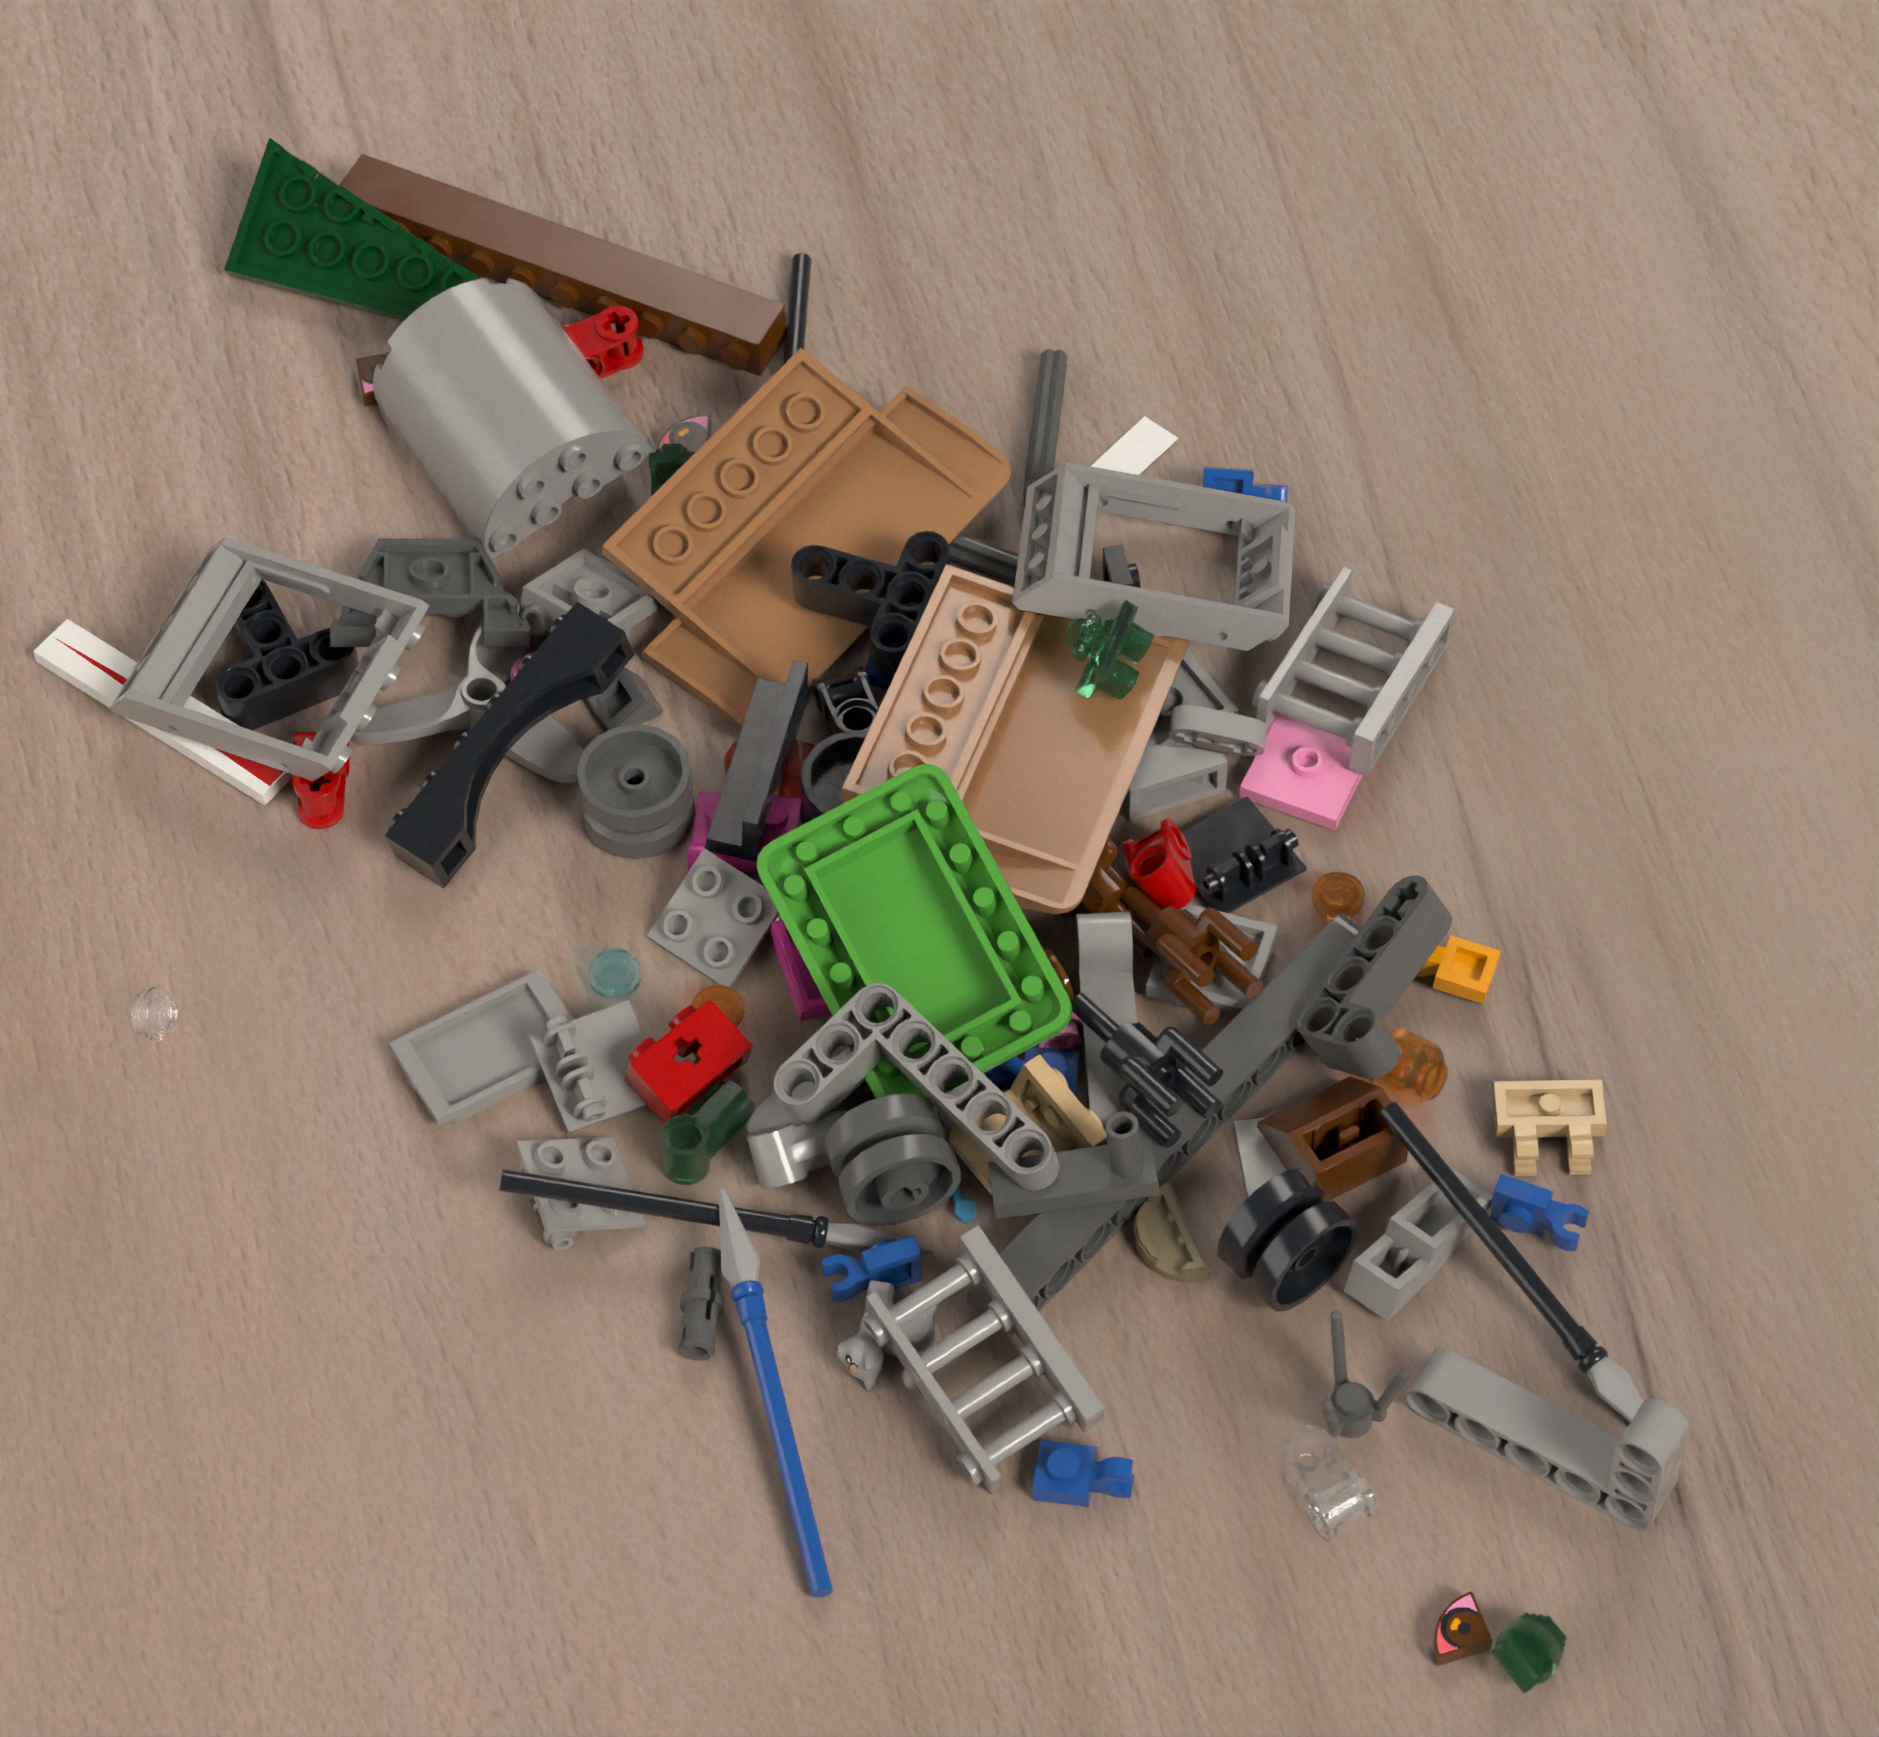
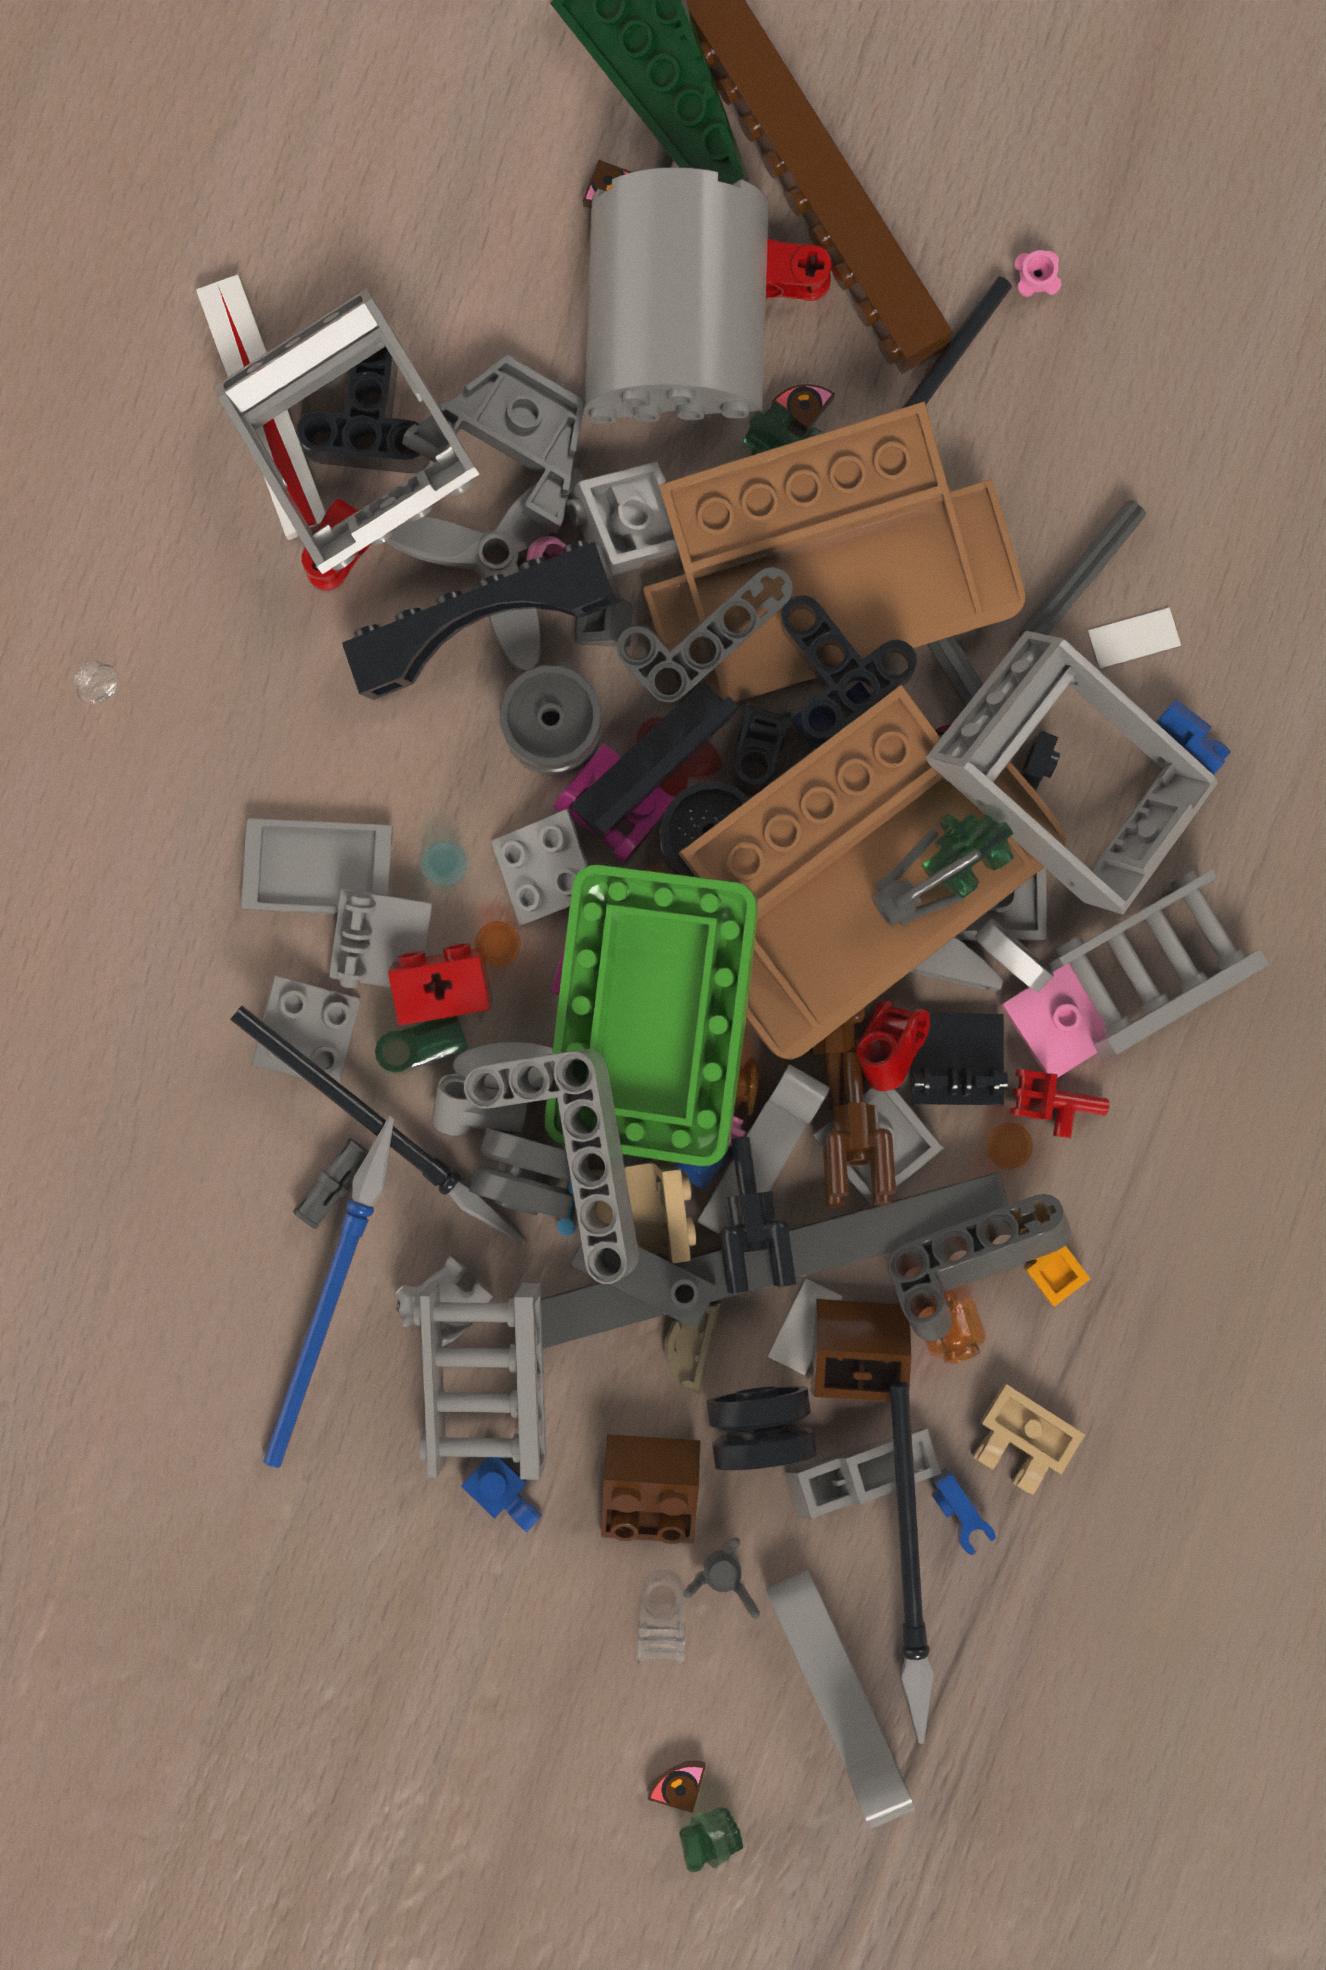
camera: 30 degrees right, 30 degrees up
blue plate [821,1235,922,1302] -> none
none -> reddish brown slope [601,1434,701,1544]
none -> dark grey beam [617,567,793,702]
none -> dark grey plant [871,829,981,927]
none -> red arm [1010,1069,1109,1139]
none -> bright pink plate [1014,250,1062,297]

